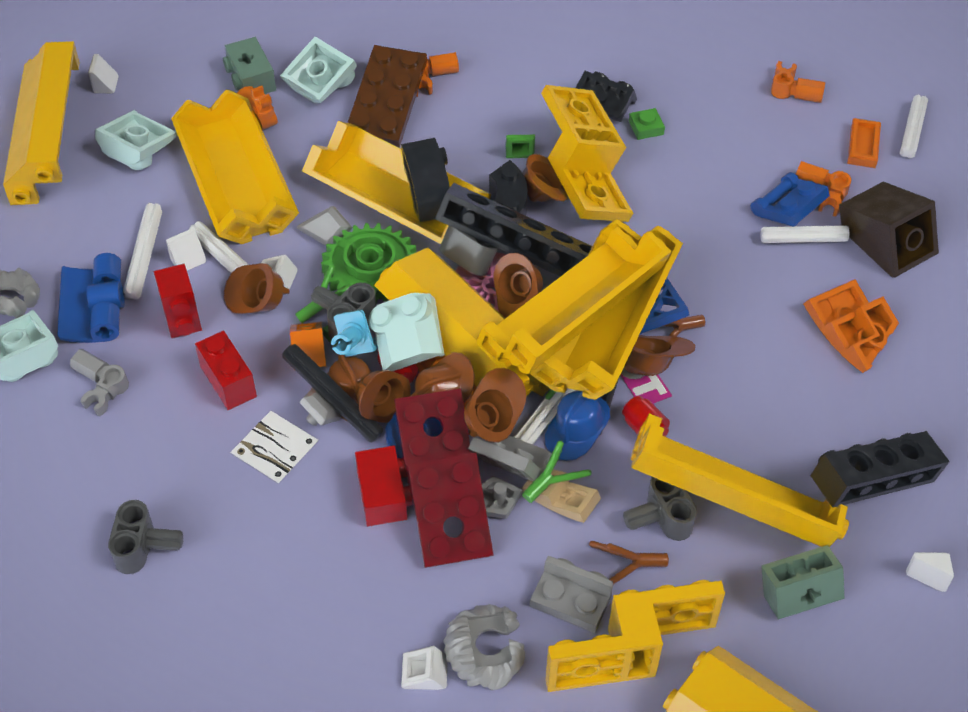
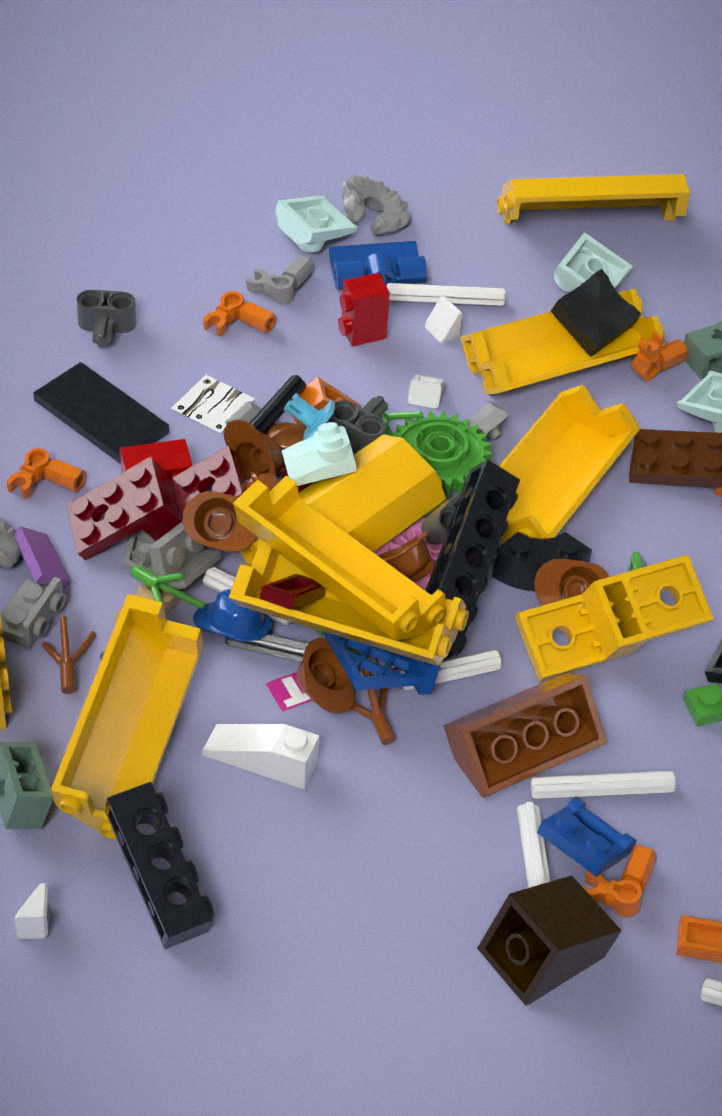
camera: 85 degrees right, 5 degrees down
white slope [88,54,119,94] -> none
white axle [189,221,249,273] -> none
red brick [195,330,257,410] -> none
dark orange piece [224,263,290,314] -> none
black brick [401,138,450,222] -> none
red brick [622,396,670,437] -> none
orange slope [803,279,899,373] -> none
none -> orange bar [7,448,86,499]
none -> medium lavender tile [14,526,69,589]
none -> black tile [33,362,169,464]
none -> white slope [202,724,320,790]
none -> orange bar [203,291,276,336]
none -> dark red tile [259,574,325,610]
none -> dark orange slope [443,673,607,797]
none -> white axle [530,771,676,799]
none -> black brick [551,269,642,357]

